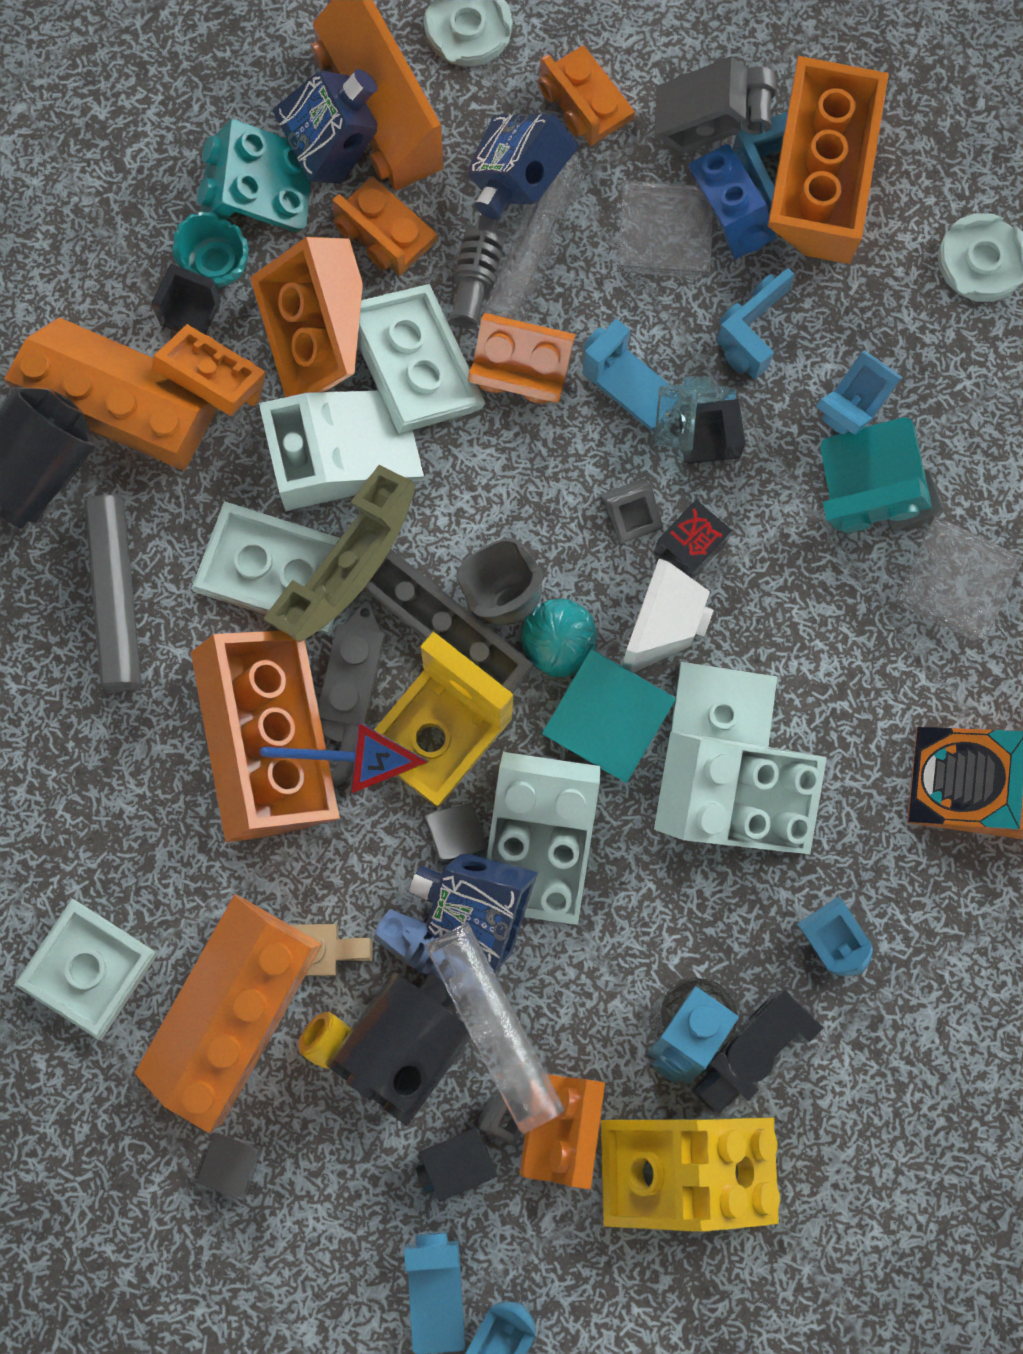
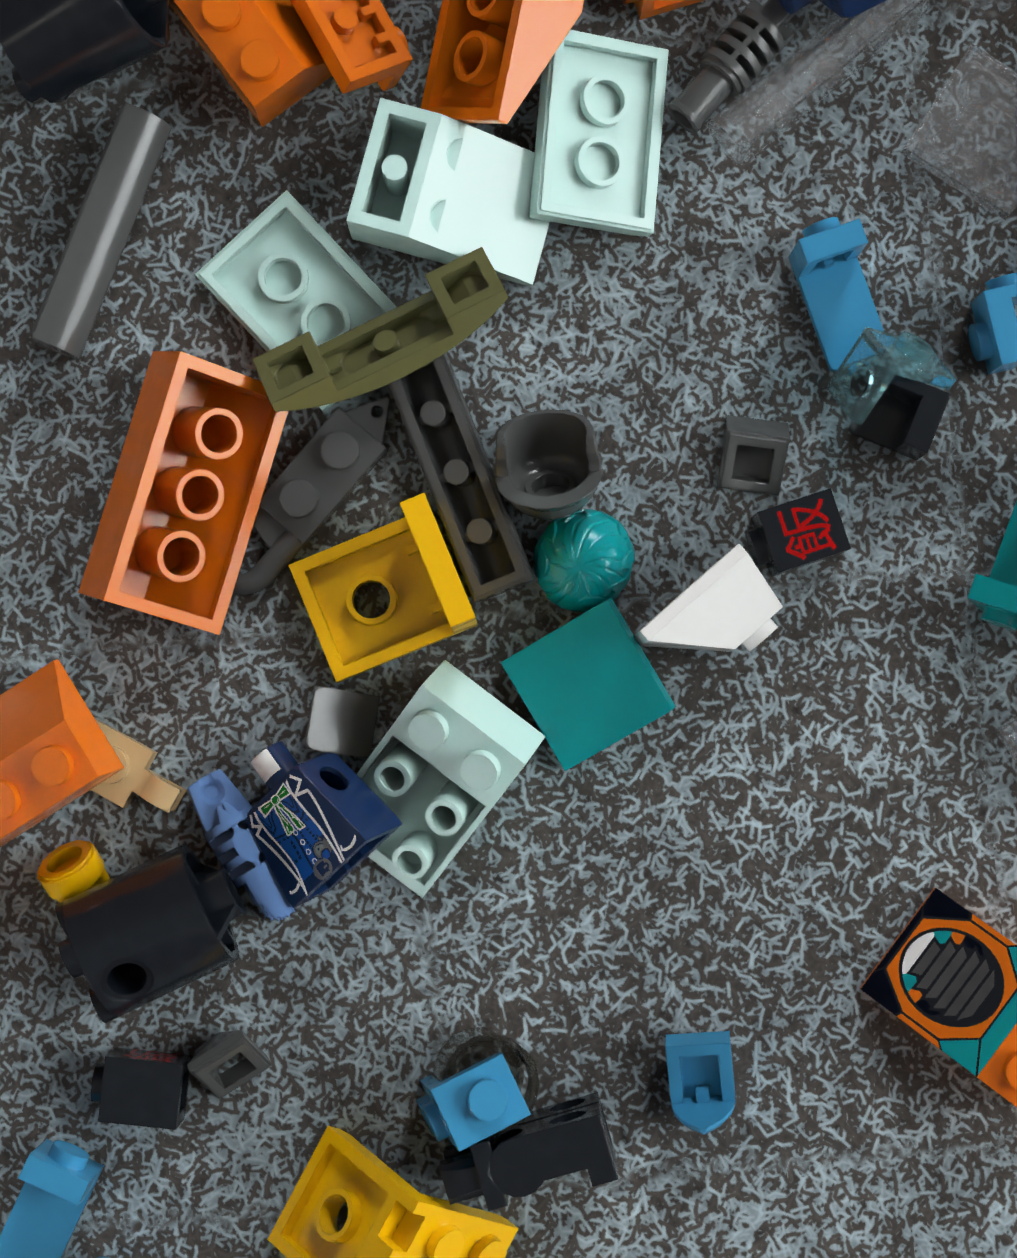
camera: 30 degrees right, 10 degrees up
piece [260,722,428,794] -> none
clear brick [426,922,565,1134] -> none
orange bracket [467,313,576,404] -> none
orange bracket [520,1073,605,1189] -> none
light aqua slope [654,732,827,854] -> none
light aqua plate [670,662,777,747] -> none

